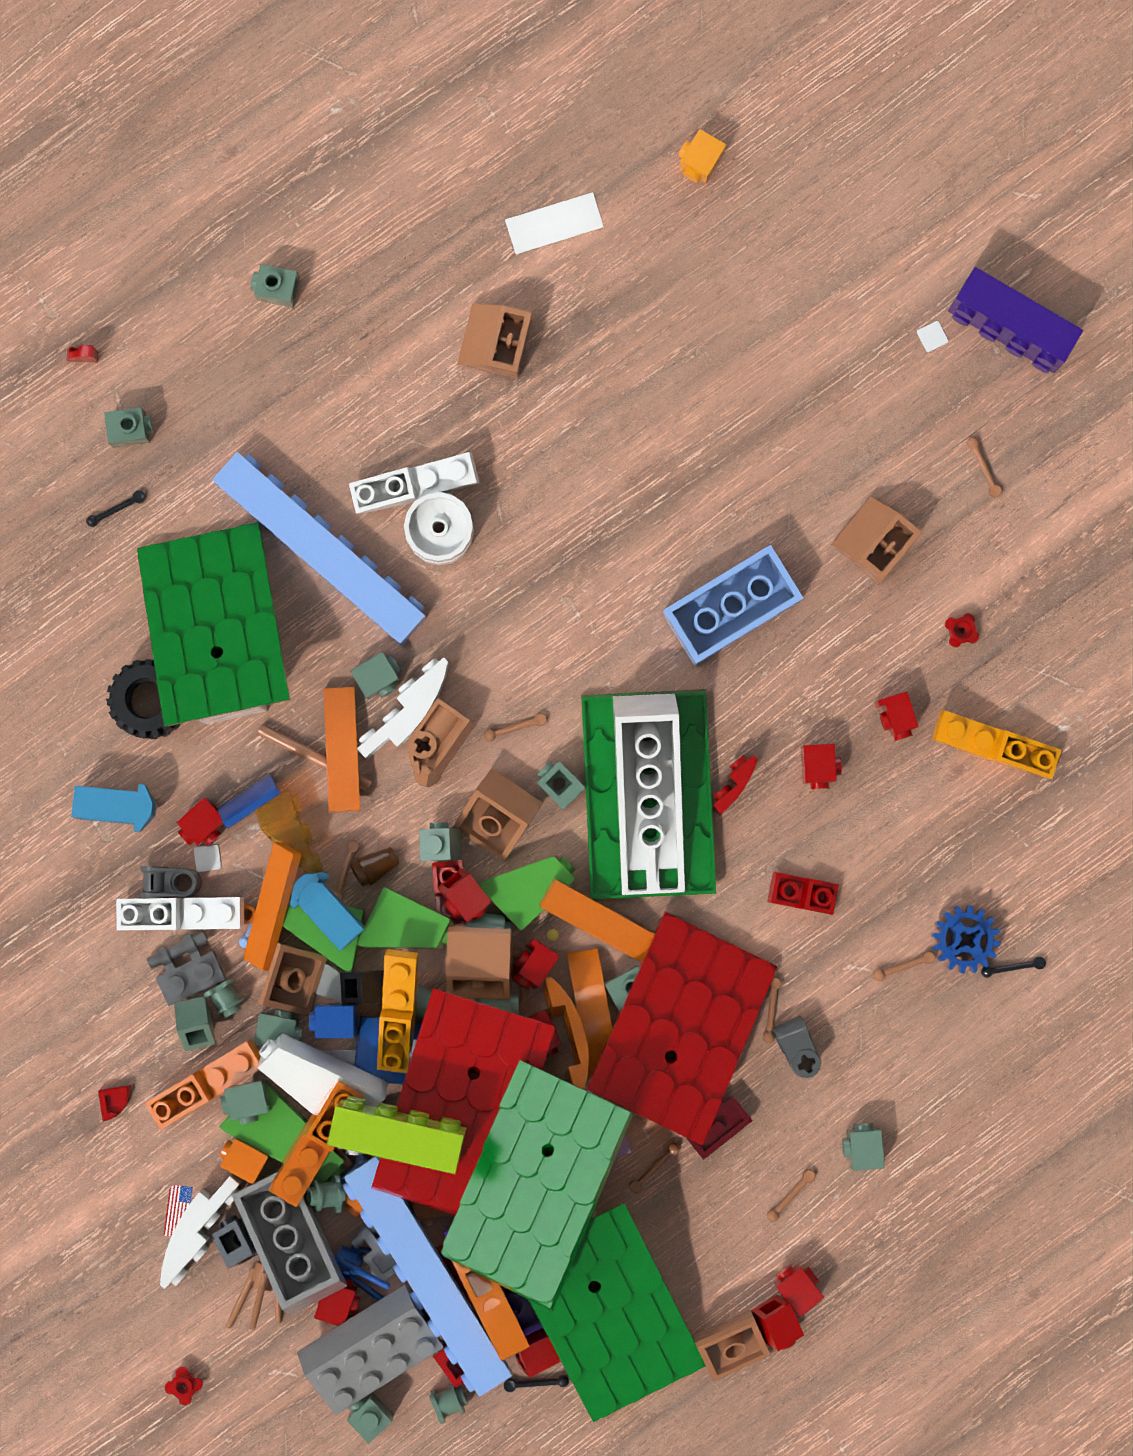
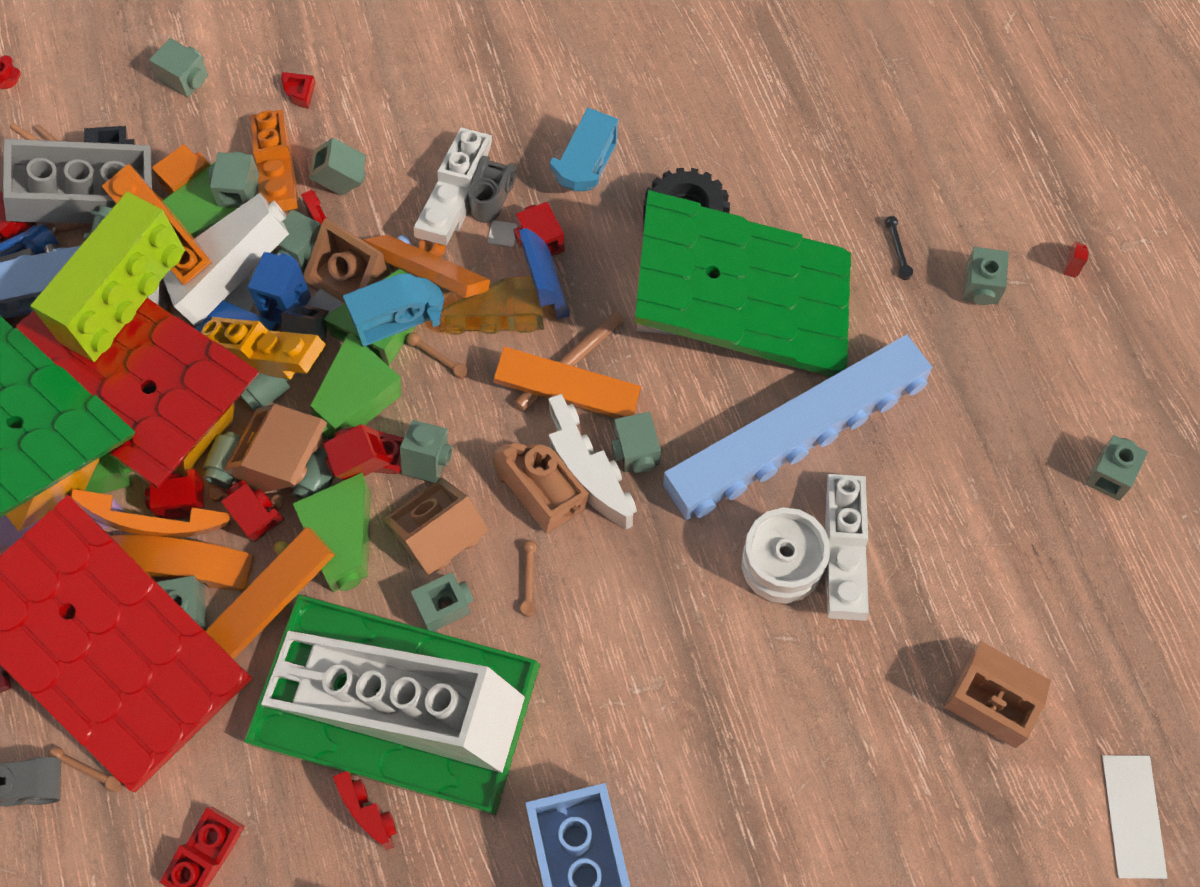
camera: 110 degrees right, 20 degrees down
flat silver plate [146,931,227,1006] -> none
white slope [160,1174,243,1289] -> none
sticker [163,1185,193,1236] -> none
sand green brick [204,978,244,1018] -> none
reddish brown cone [350,847,399,887] -> none
none -> sand green brick [149,38,208,98]
none -> red tile [301,189,327,225]

